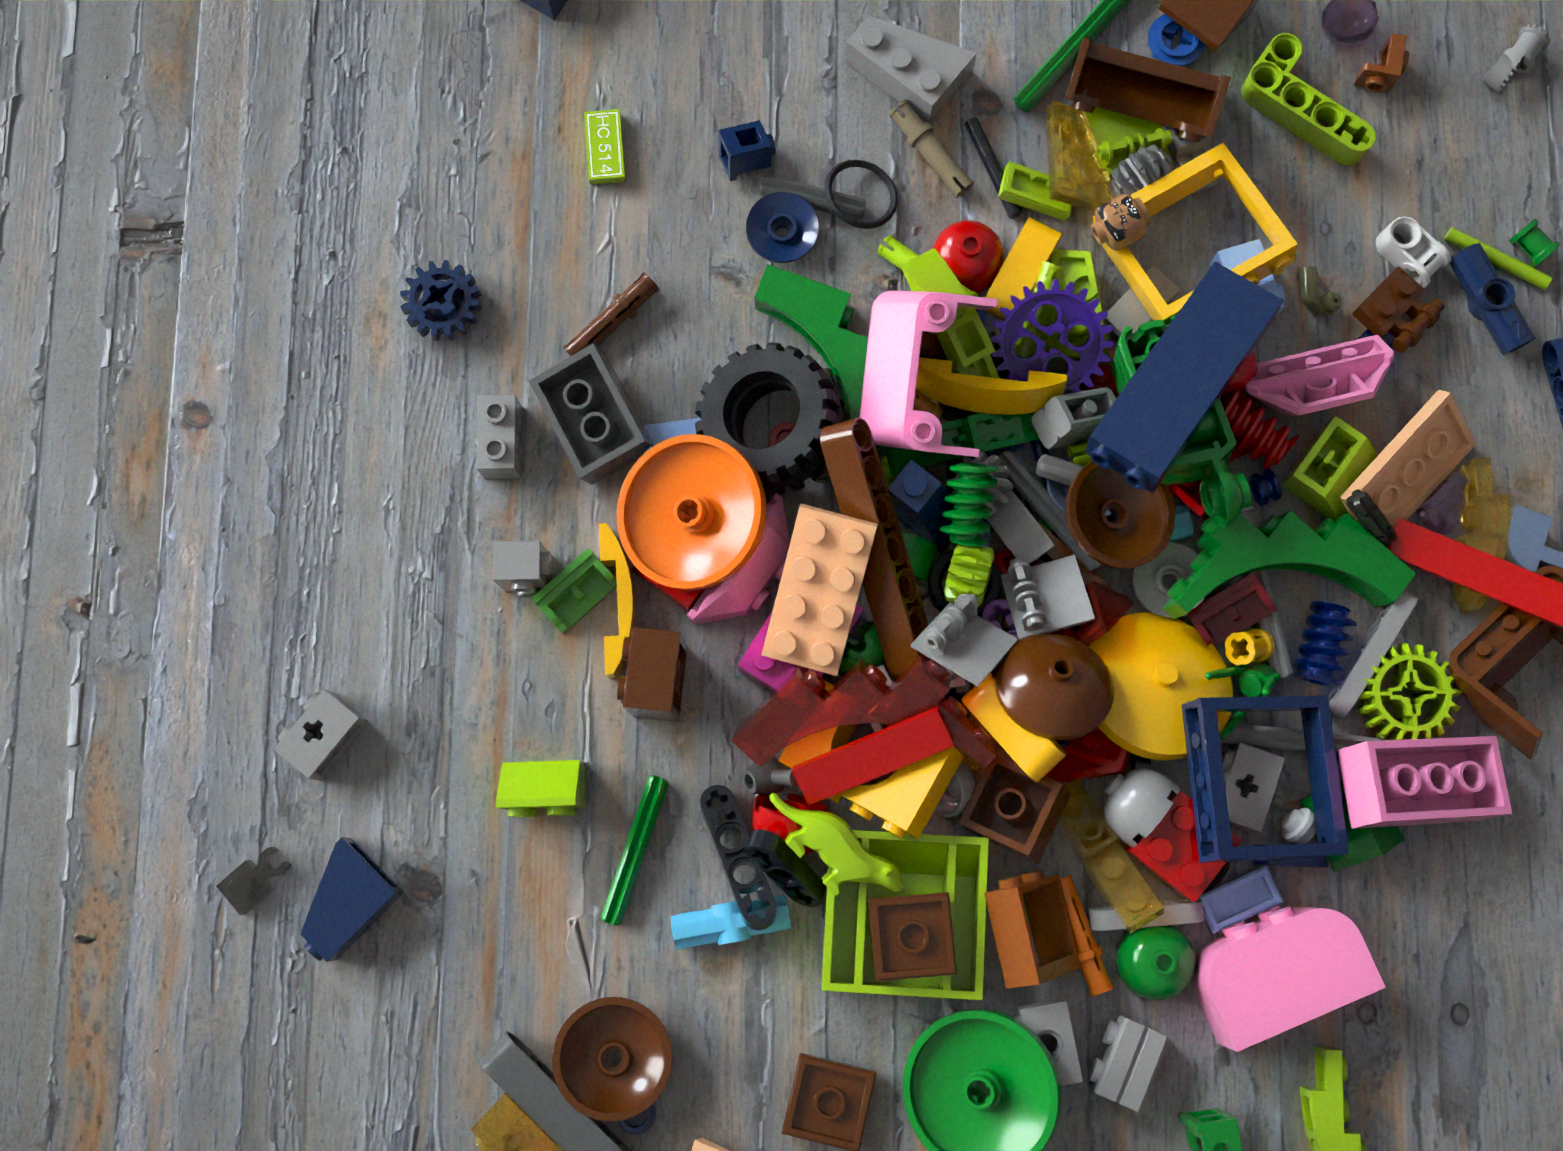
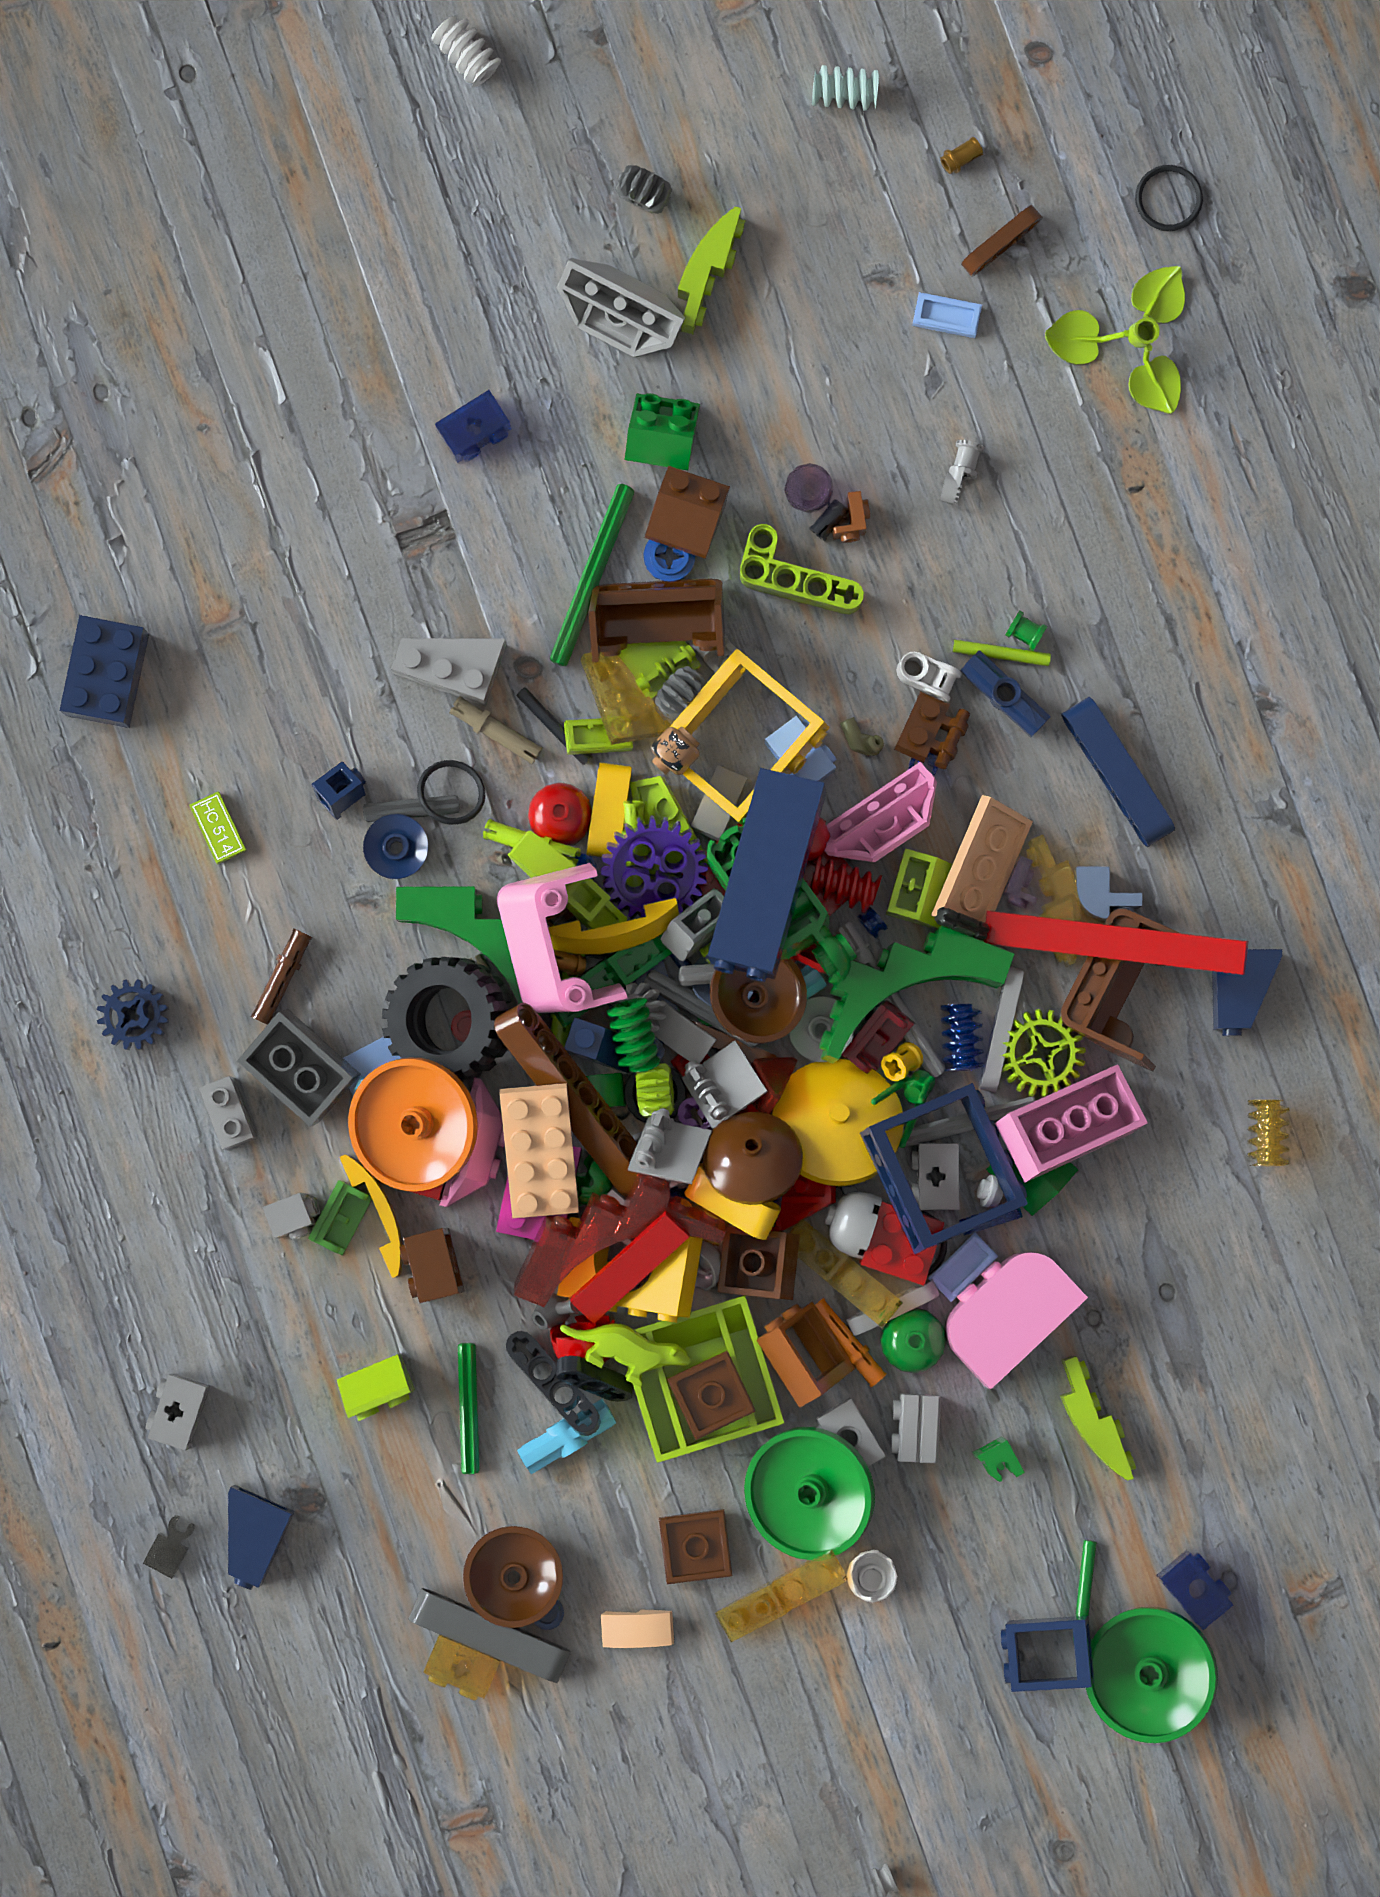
camera: 25 degrees left, 5 degrees up
none -> black pin [809,499,849,542]

